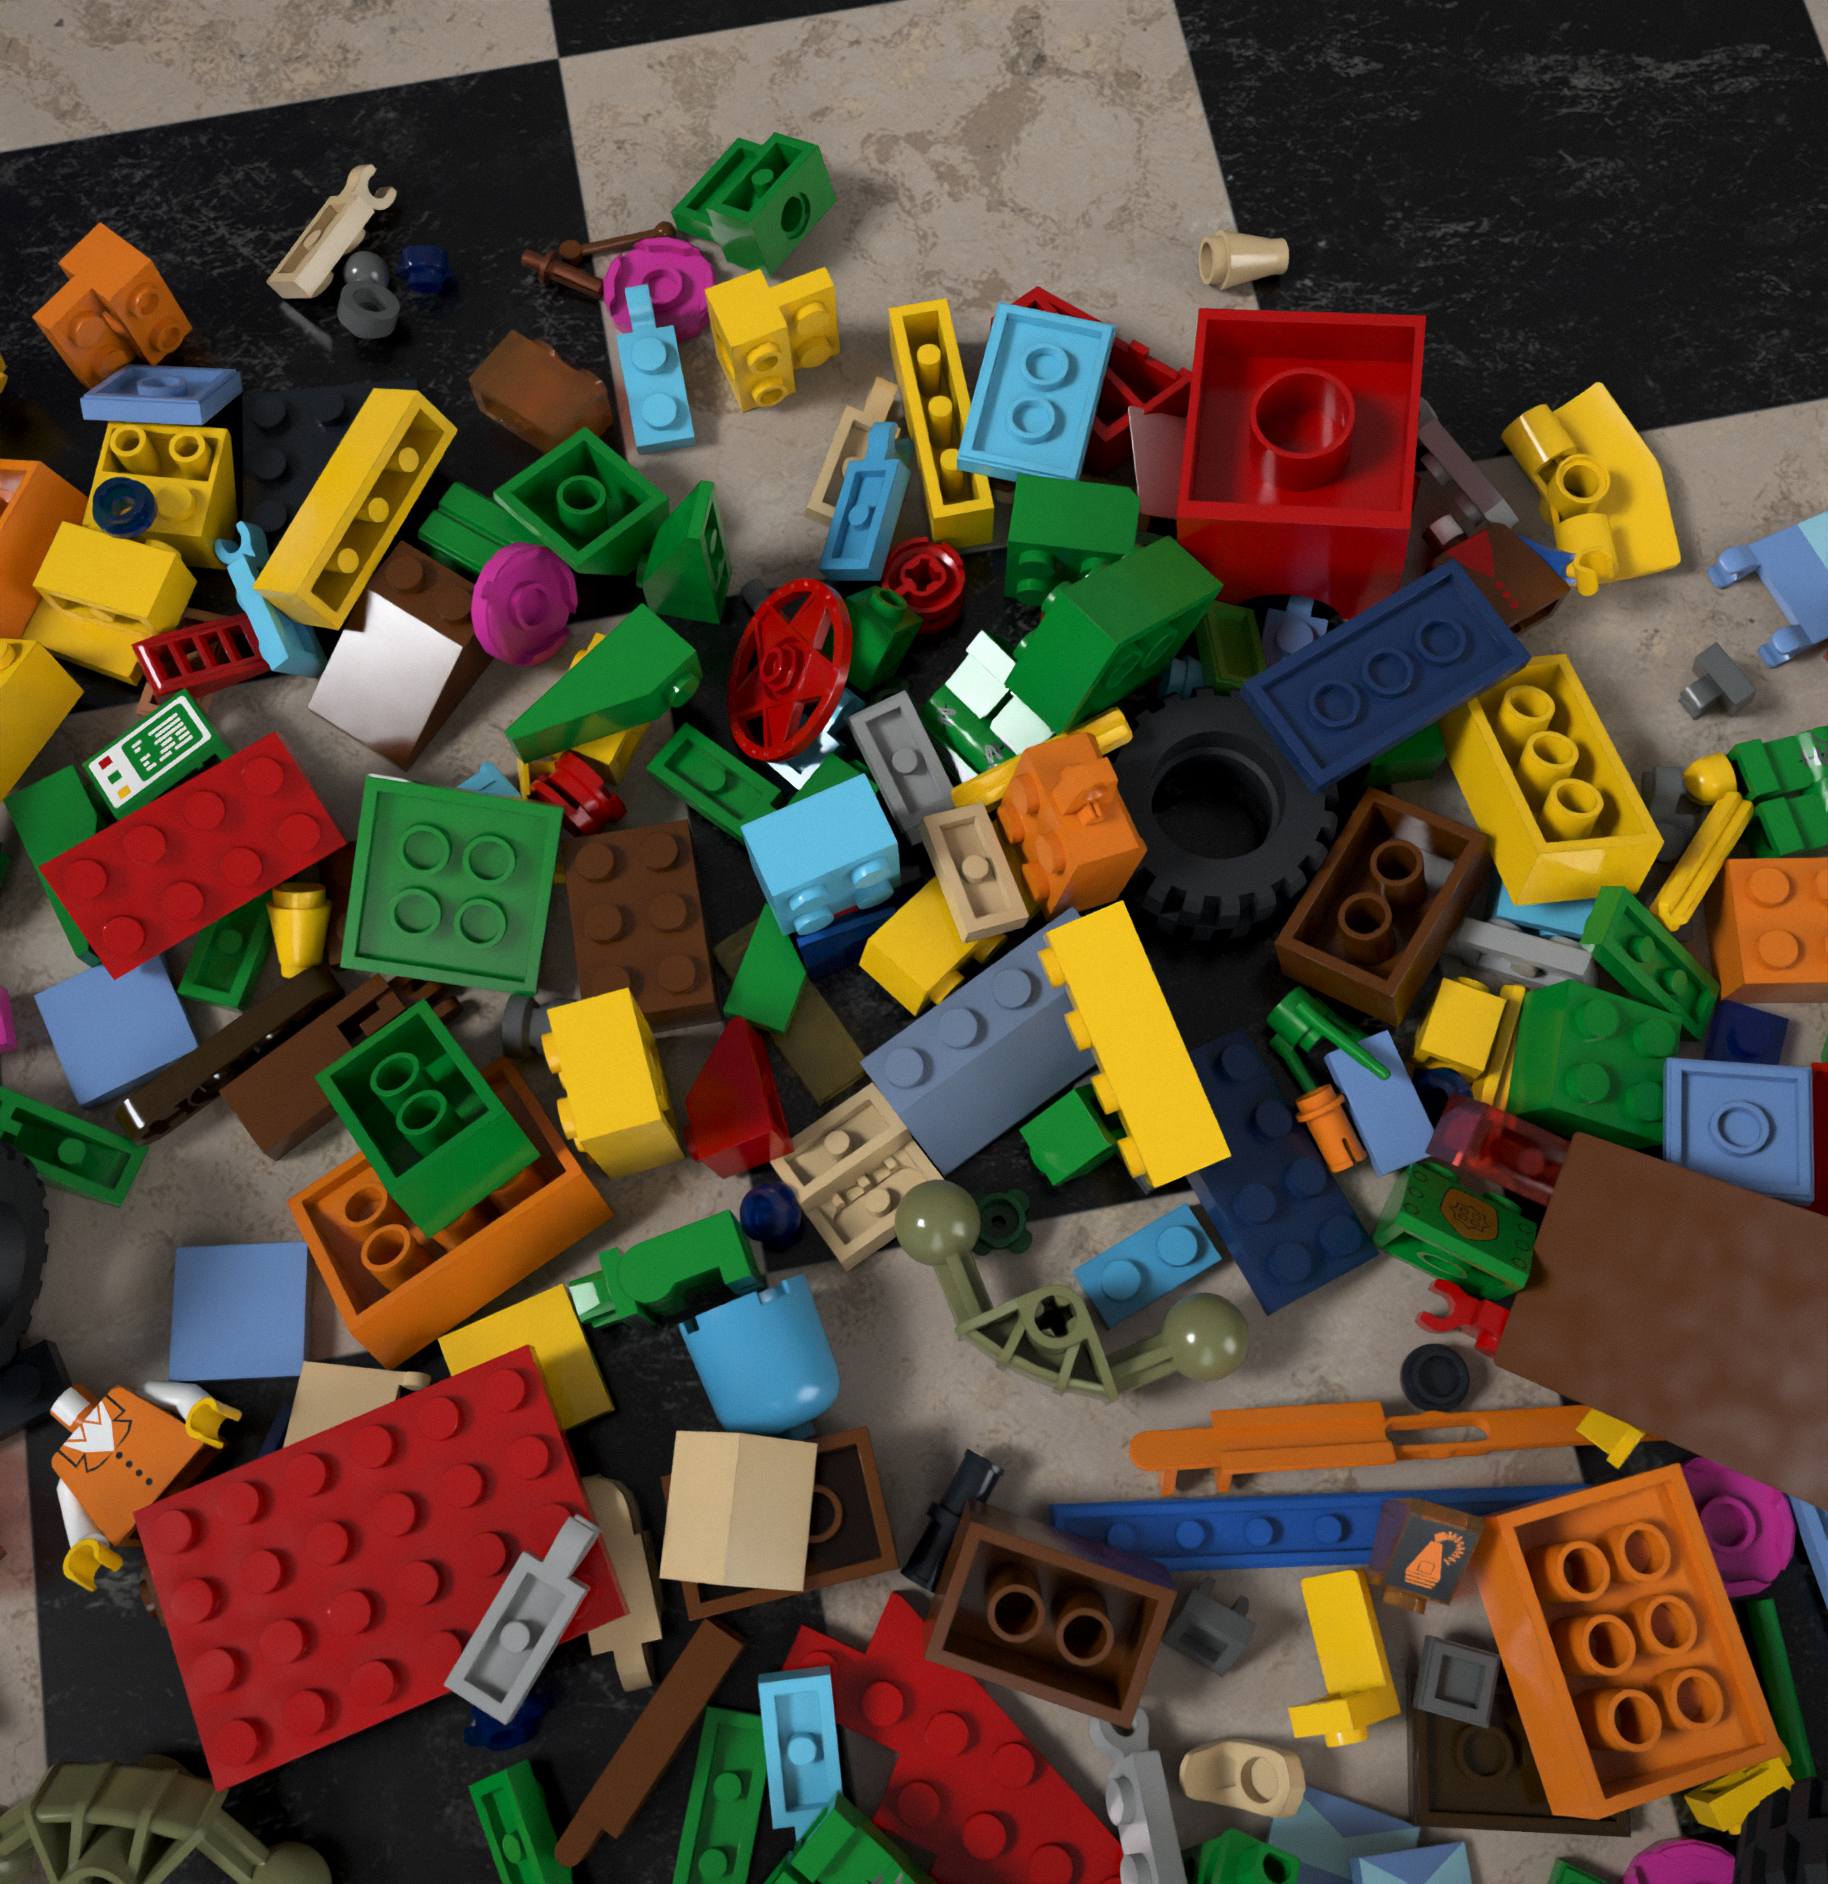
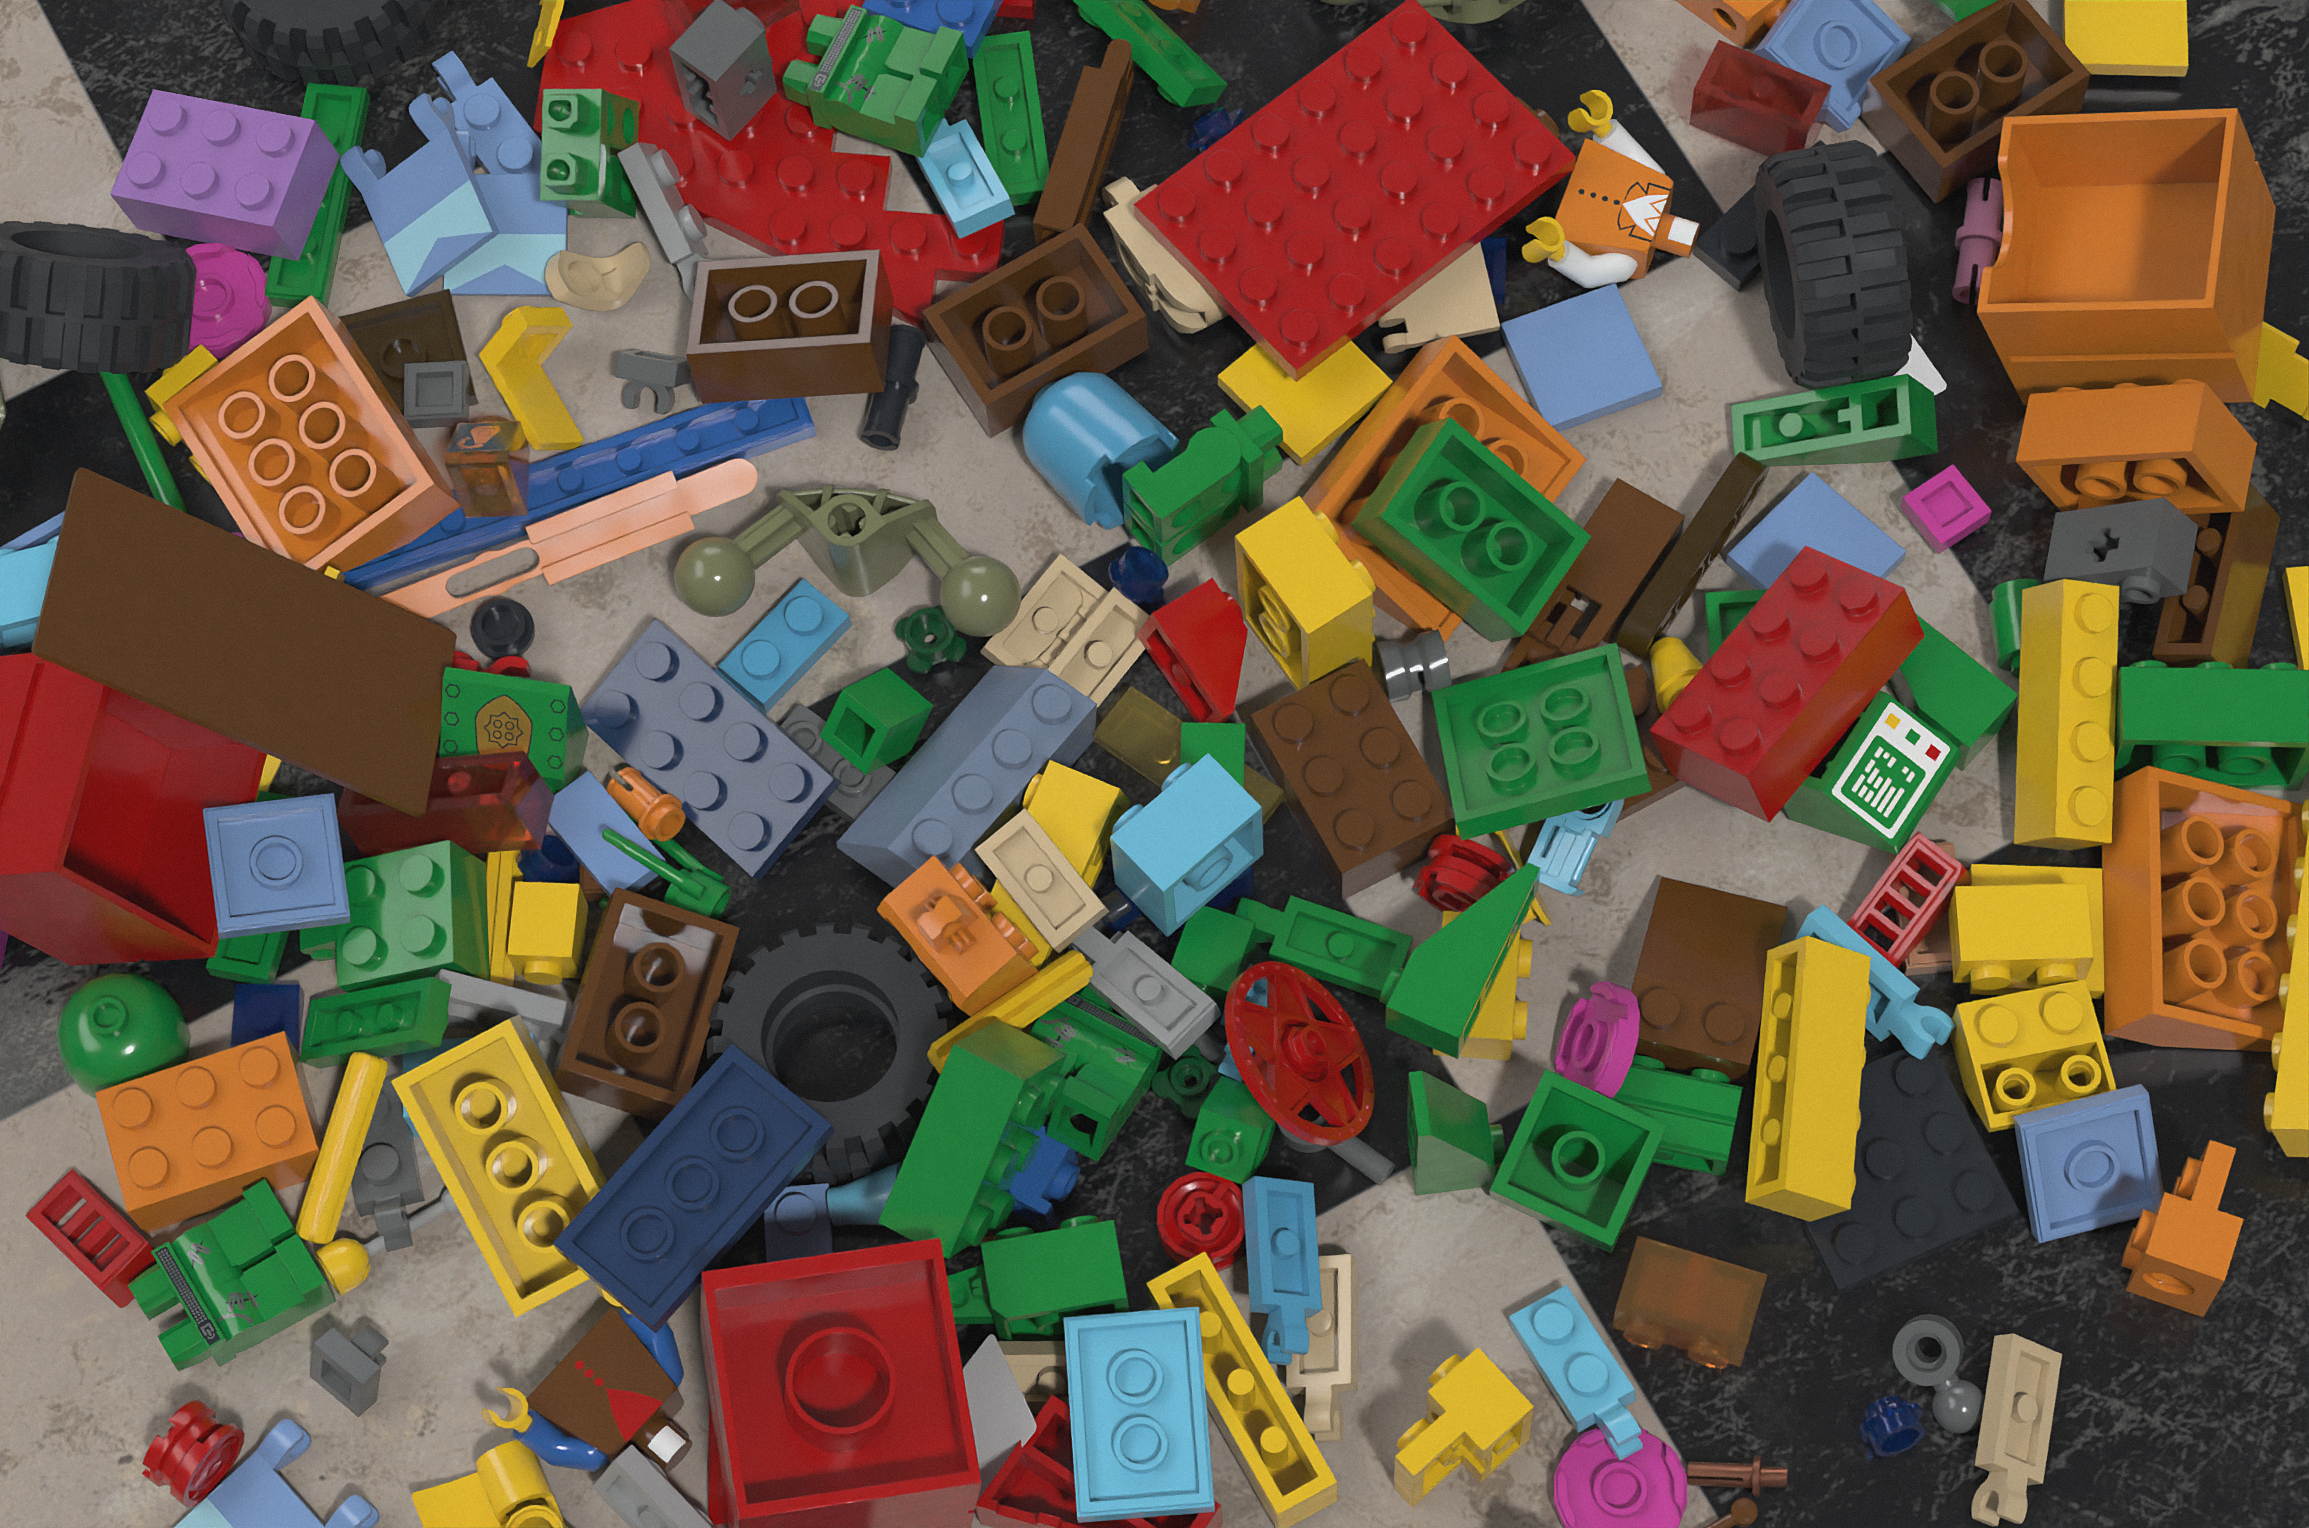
camera: 165 degrees right, 5 degrees down
plate [92,477,158,539] -> none
light grey plate [443,1514,602,1725] -> none
tan slope [659,1431,818,1591] -> none
yellow brick [1037,900,1232,1188] -> none
bright green tile [1194,600,1268,696] -> none

